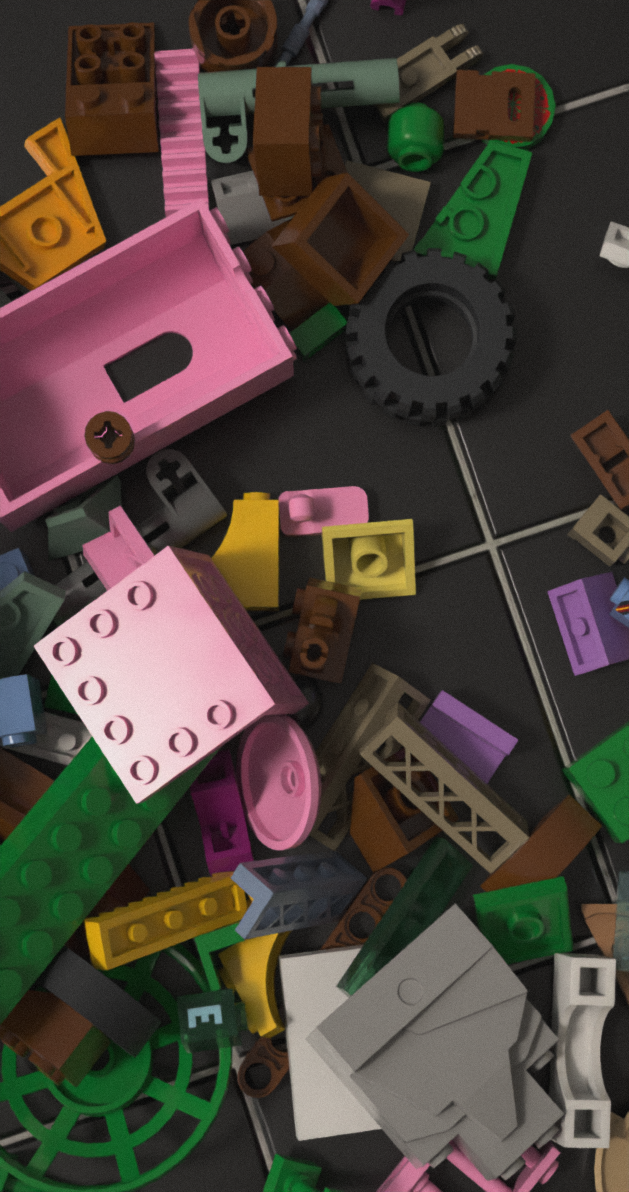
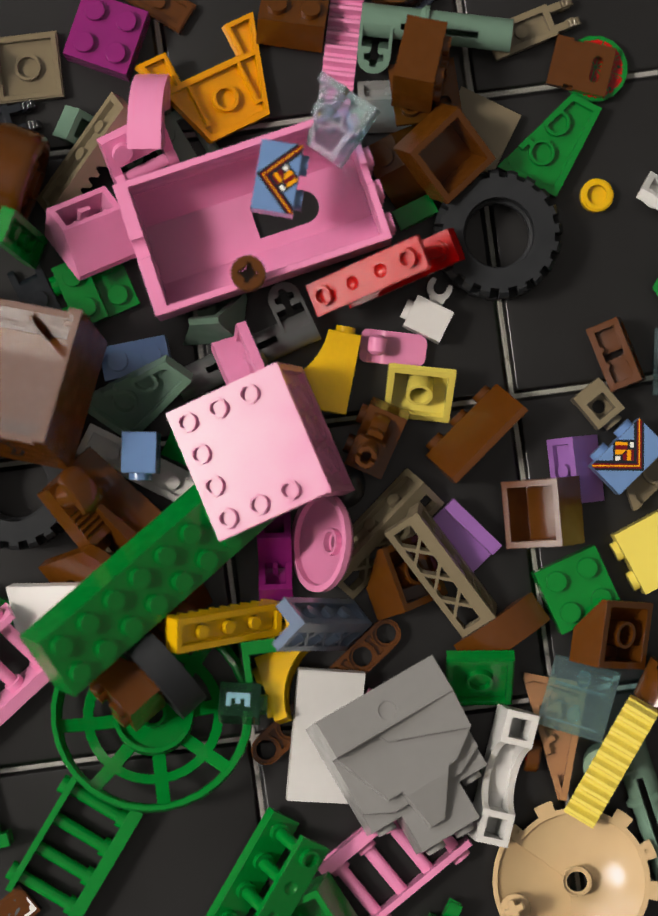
camera: 10 degrees right, 5 degrees up
clear green tile [336,837,473,998] -> none
green head [387,103,445,172] -> none
none -> brick [251,139,310,219]
none -> fence [305,228,466,317]
none -> clear light blue slope [306,71,381,170]
none -> white brick [400,277,454,344]
none -> reddish brown slope [425,383,528,484]
none -> reddish brown piece [501,476,585,549]
none -> reddish brown tile [523,737,542,772]
none -> yellow tile [579,178,614,213]

